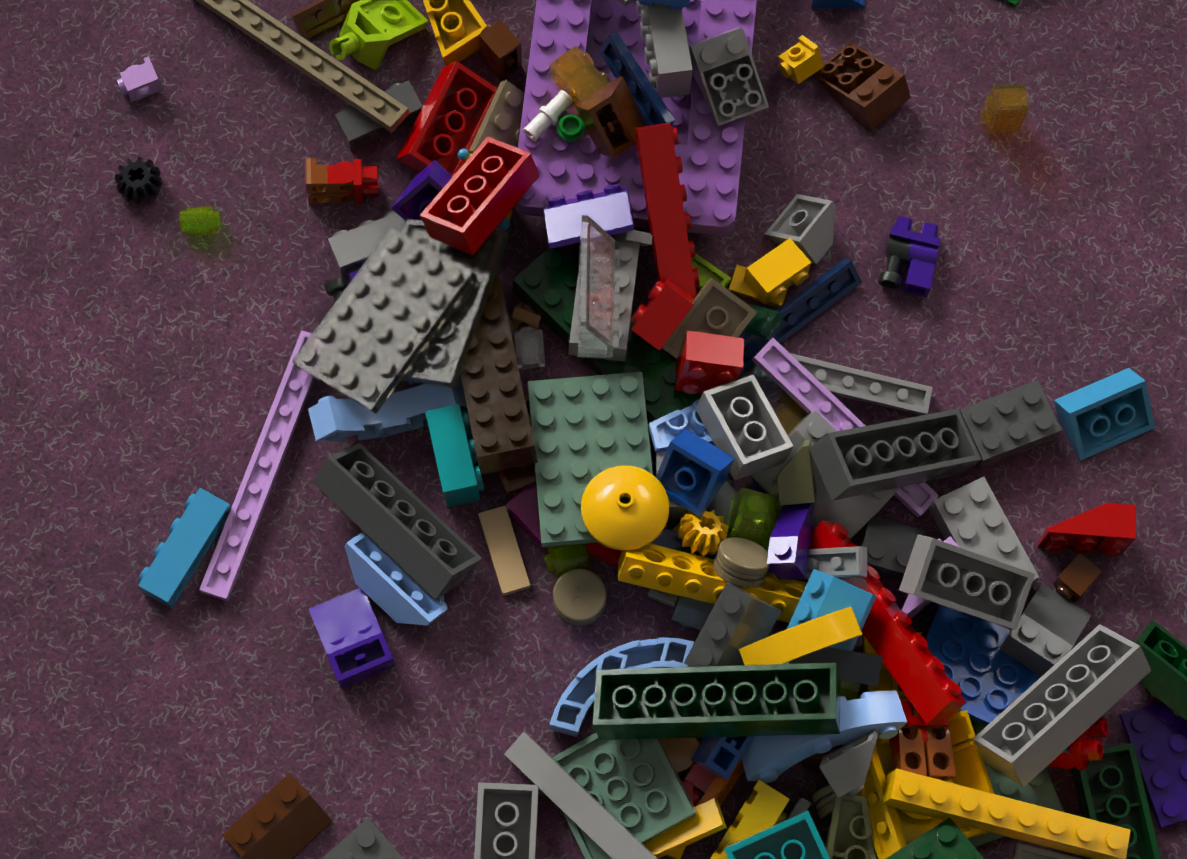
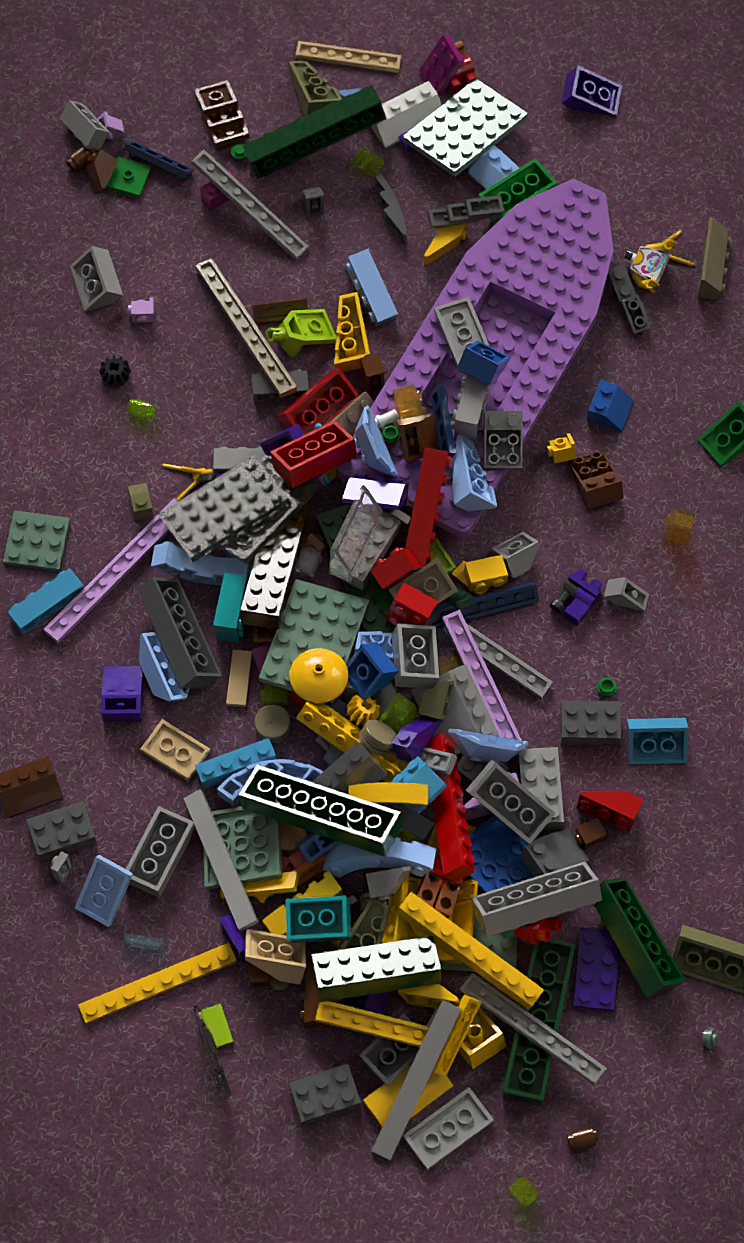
camera: 25 degrees right, 5 degrees down
hips [305,158,379,204] -> none
dark grey brick [809,409,982,501] -> none
none -> sand green plate [3,510,70,572]
none -> light grey slope [70,246,123,311]
none -> olive slope [128,483,154,521]
none -> tan tile [140,719,211,782]
none -> yellow plant [162,464,213,502]
none -> dark azure brick [195,738,276,790]
none -> light blue wedge [354,406,399,478]
none -> light blue wedge [448,729,528,765]
none -> light blue wedge [452,434,497,511]
none -> green plate [597,678,617,697]
none -> light grey slope [604,577,649,611]

